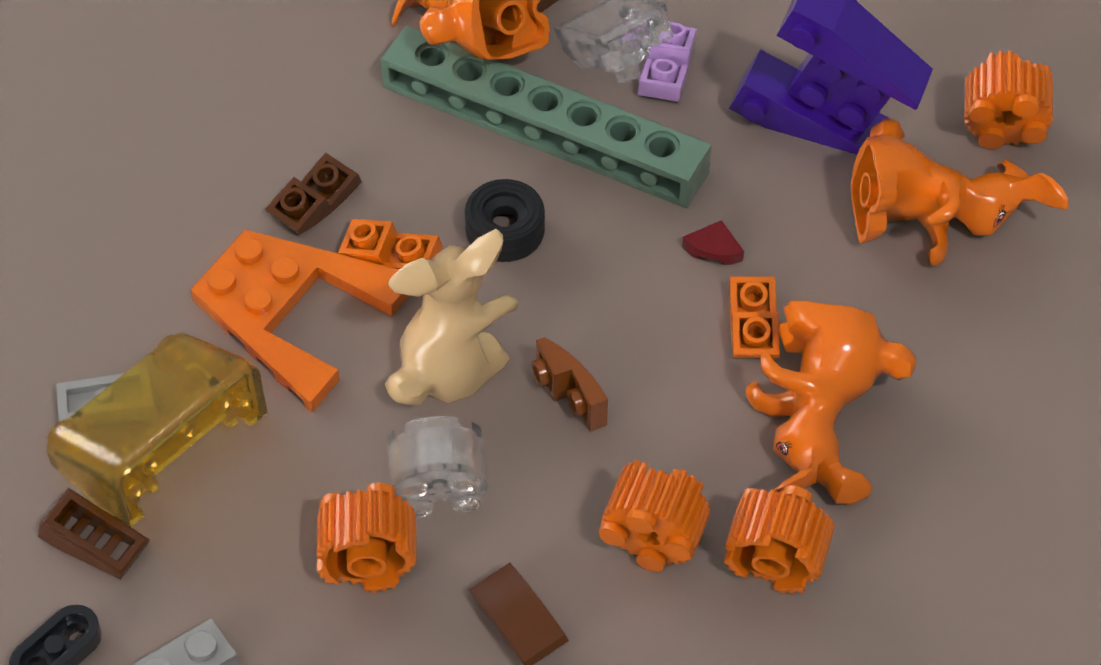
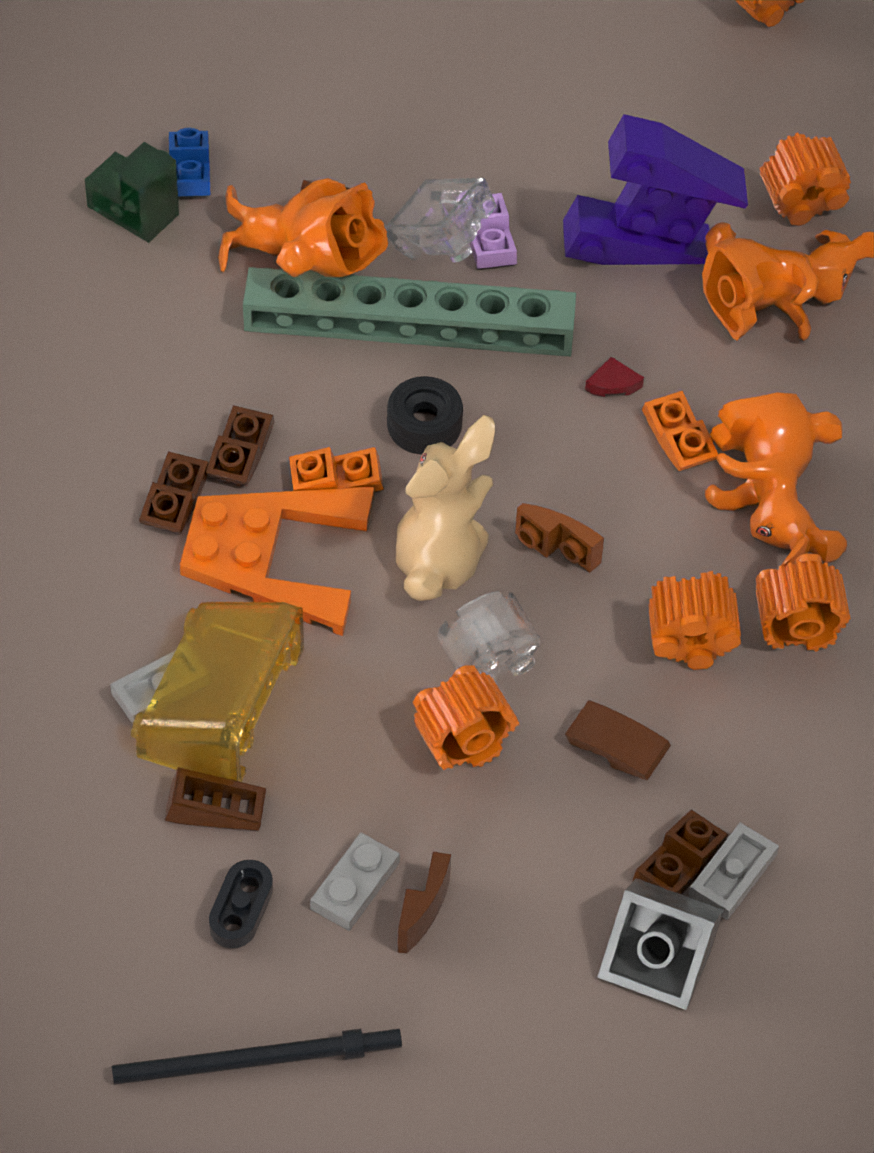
camera: 25 degrees left, 0 degrees up
none -> reddish brown slope [139,451,209,534]

